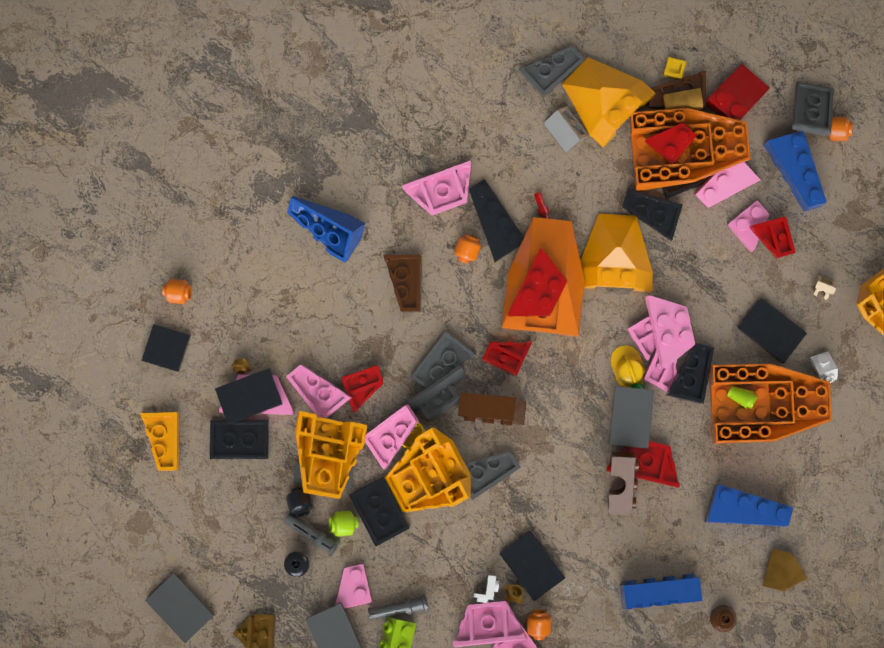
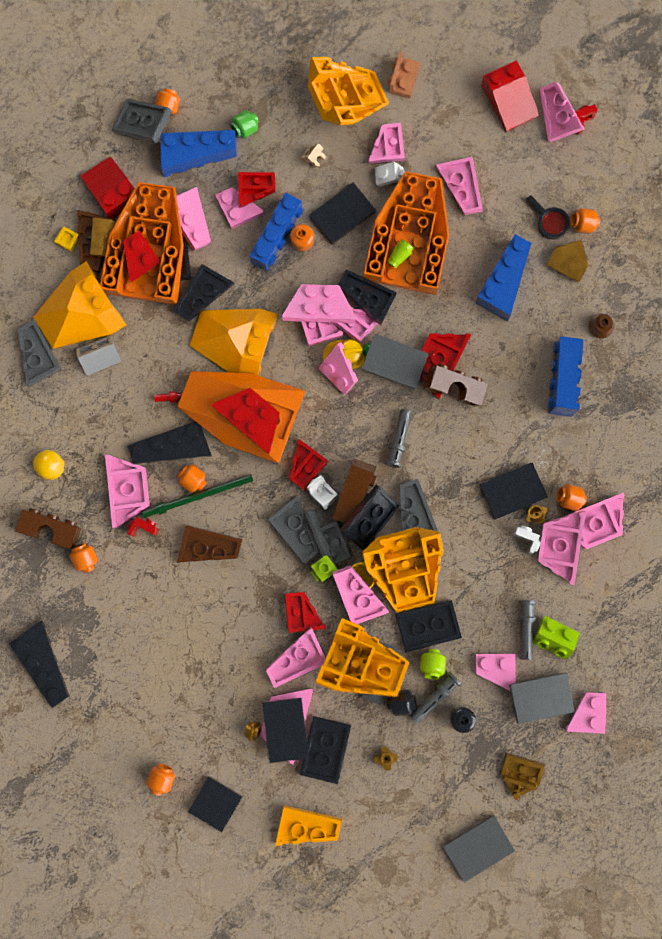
camera: 75 degrees left, 0 degrees up
blue wedge [288,196,365,263] -> none
none -> black wing [9,621,70,708]
none -> reddish brown arch [15,508,81,549]
none -> yellow hair [33,450,64,480]
none -> orange head [69,543,98,573]
none -> red bracket [127,517,160,537]
none -> dark green bar [142,474,253,518]
none -> bright green head [231,110,259,139]
none -> blue brick [249,192,304,271]
none -> orange head [290,224,314,252]
none -> white bracket [307,475,339,510]
none -> lime bracket [310,555,337,583]
none -> bright pink wing [318,342,358,395]
none -> black tile [340,485,400,551]
none -> bright pink wing [369,123,405,164]
none -> pearl gold plate [374,747,398,771]
none -> dark grey pin [384,409,412,468]
none -> bright pink wing [436,157,483,215]
none -> piece [526,195,570,240]
none -> orange head [570,208,600,234]

